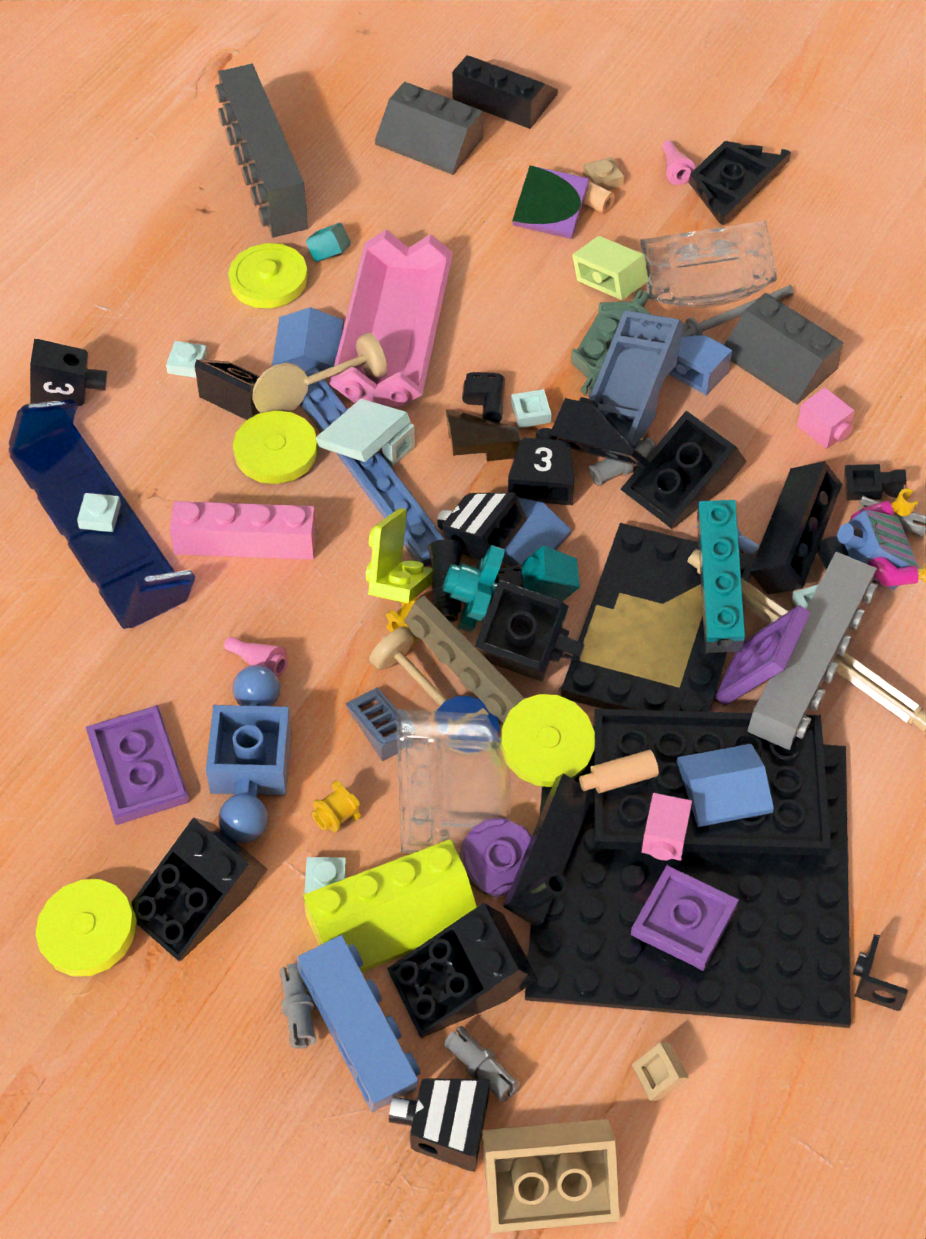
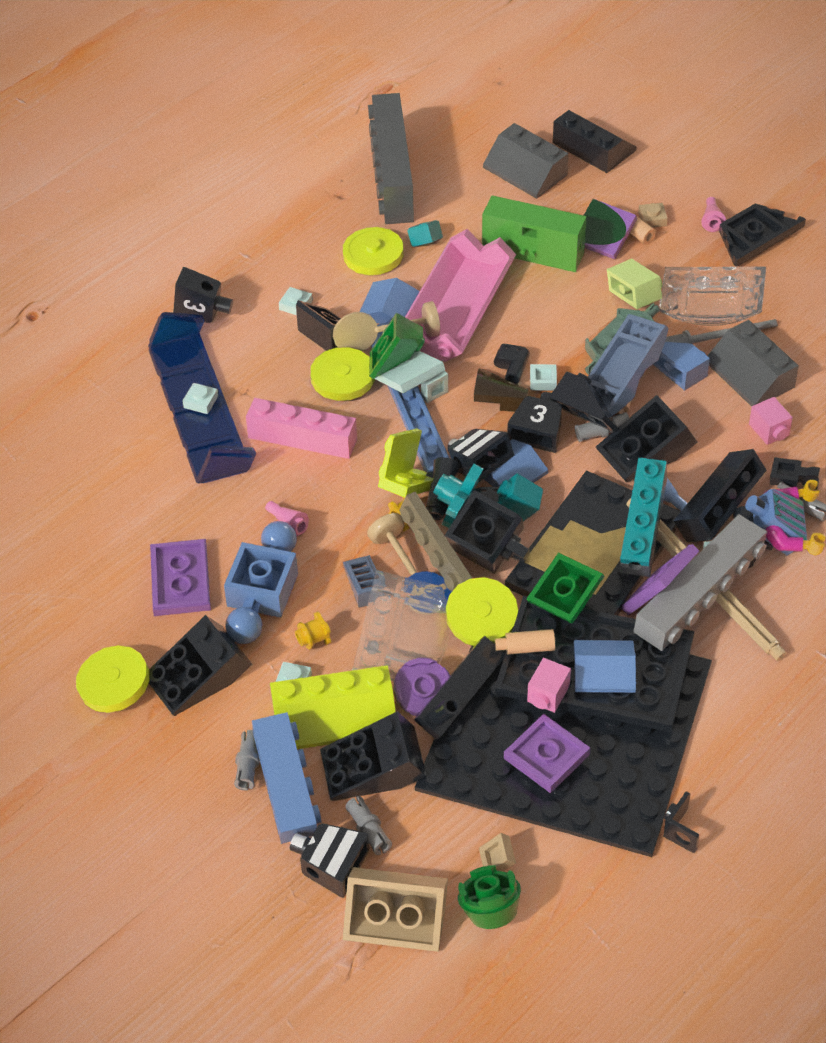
camera: 15 degrees right, 5 degrees down
none -> green slope [369,313,425,379]
none -> green cone [458,865,521,929]
none -> bright green brick [482,195,586,272]
none -> green slope [527,552,605,624]

